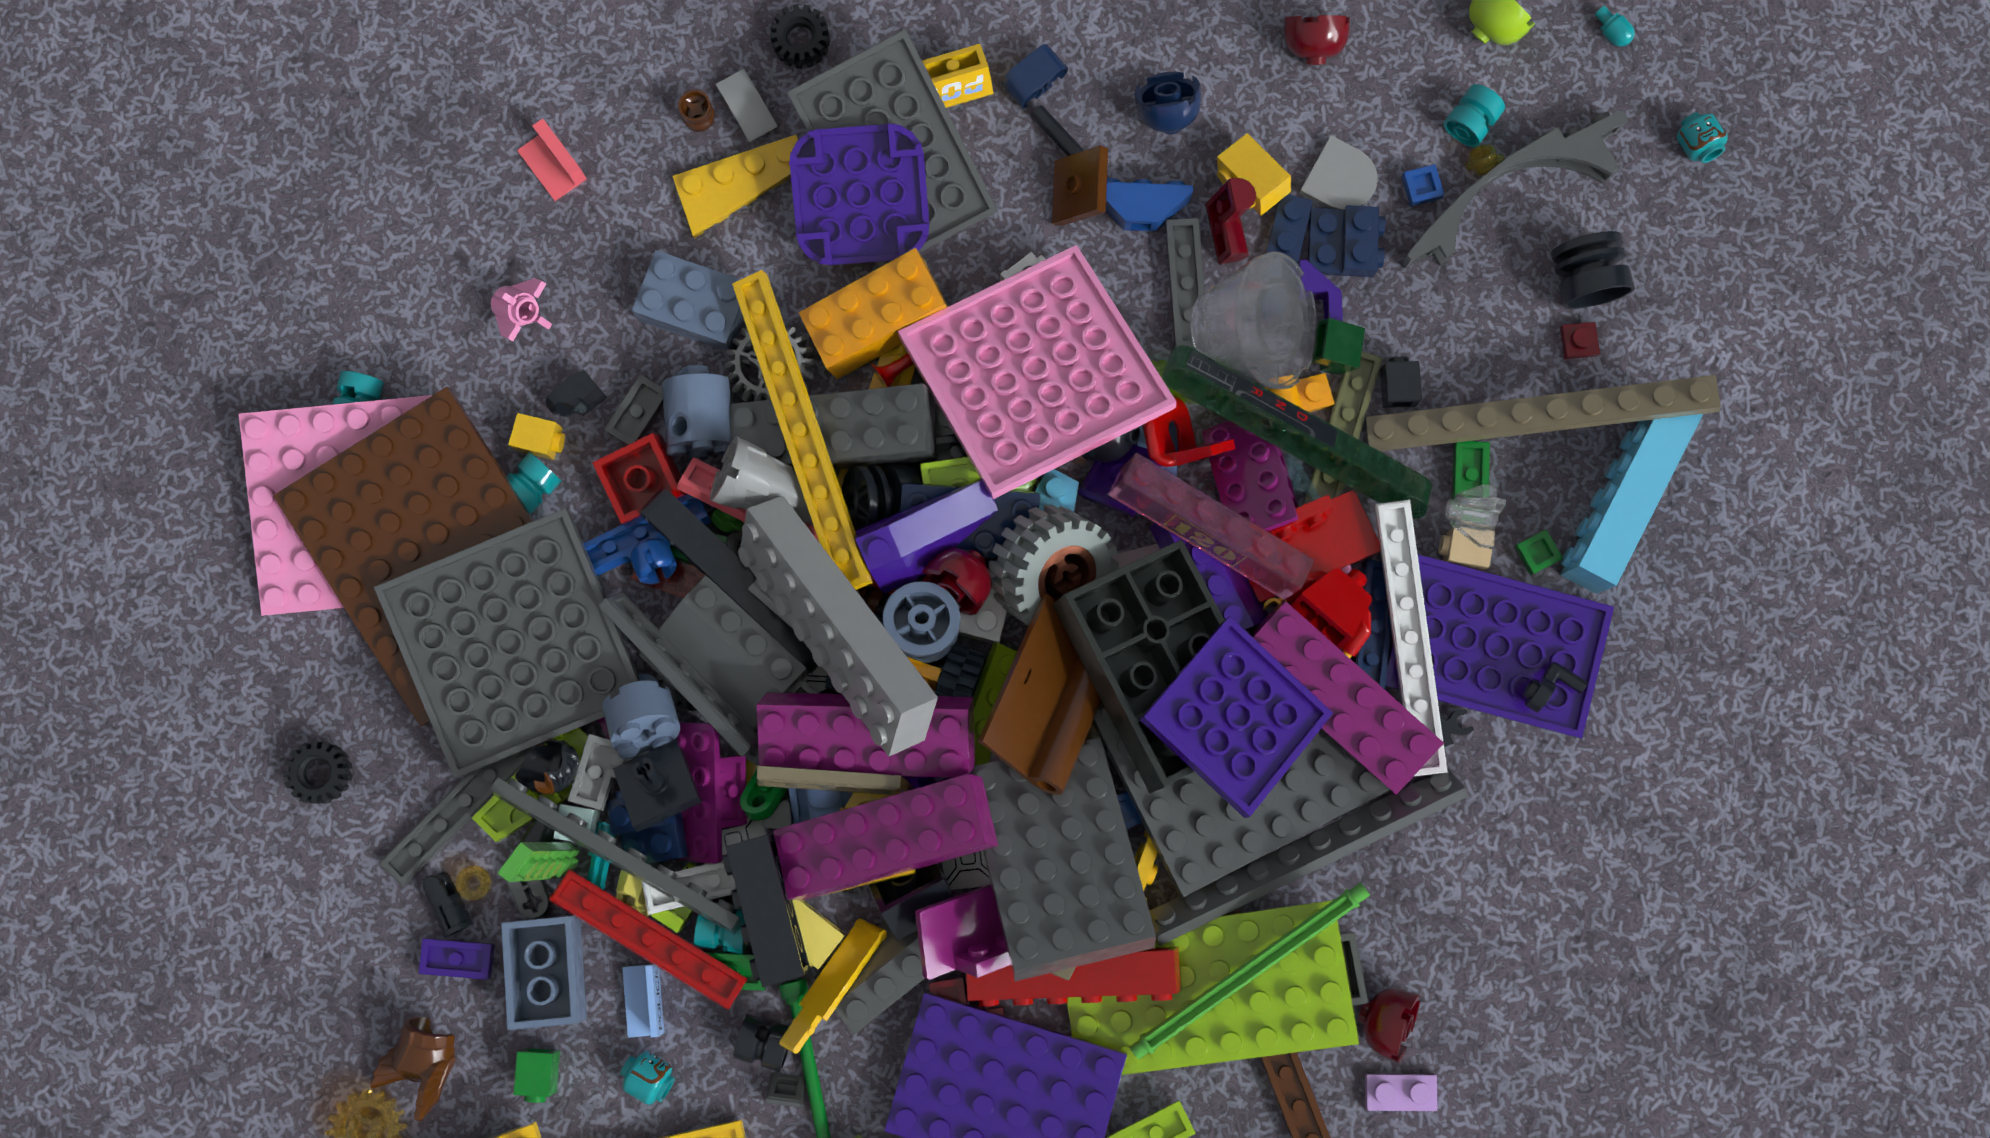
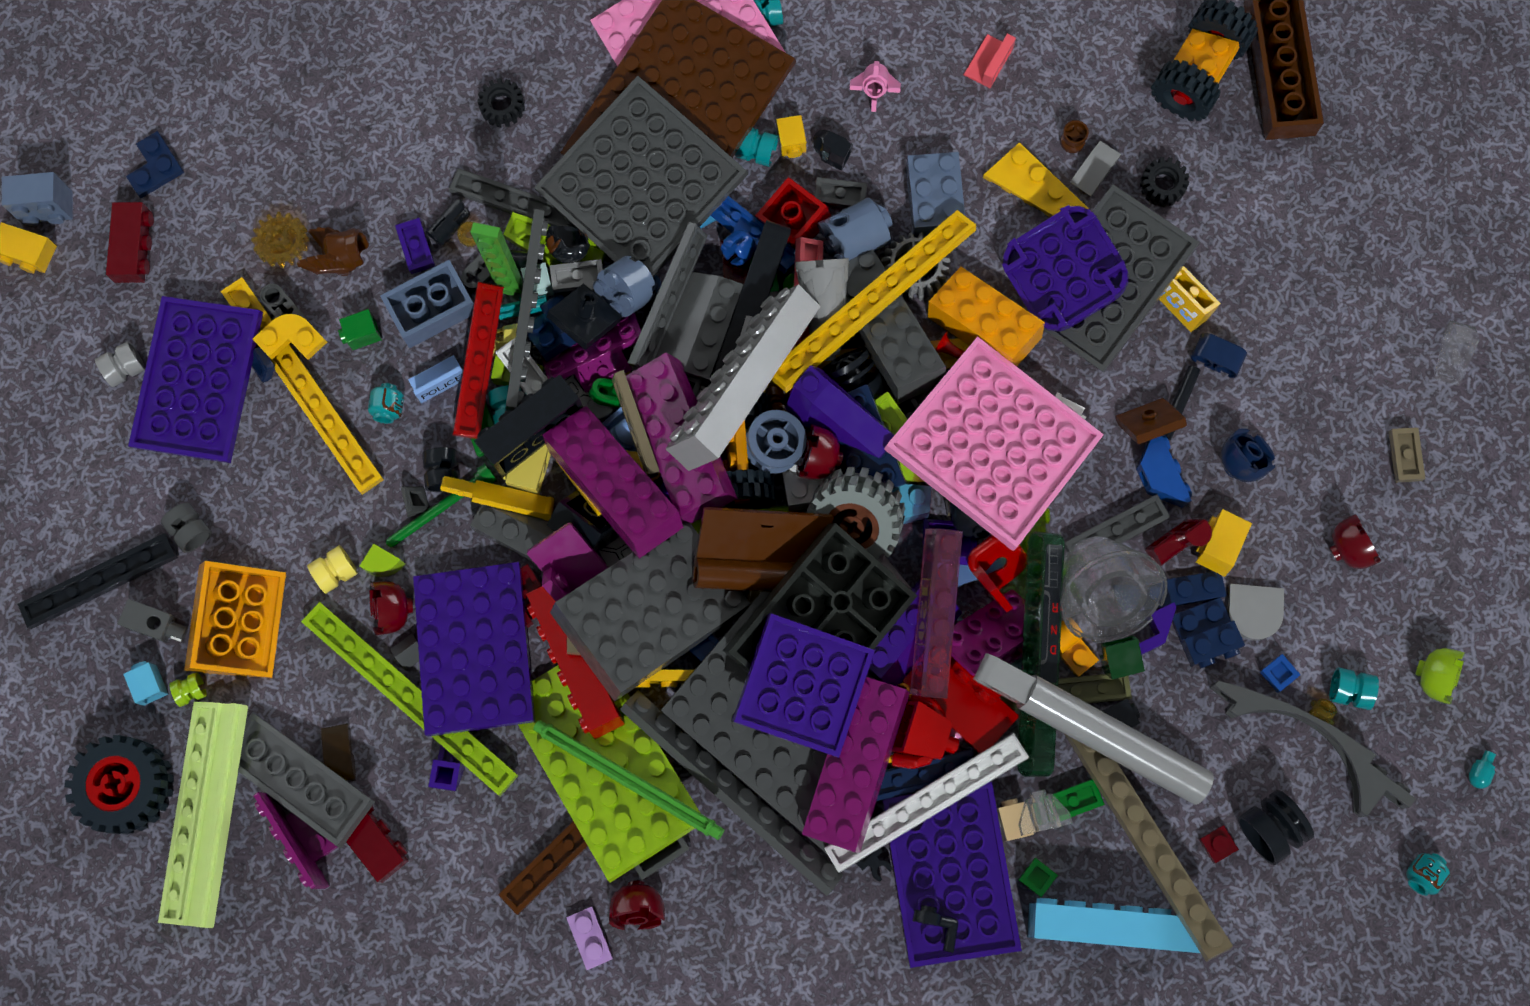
camera: 70 degrees right, 5 degrees down
none -> light grey piece [973,653,1214,805]

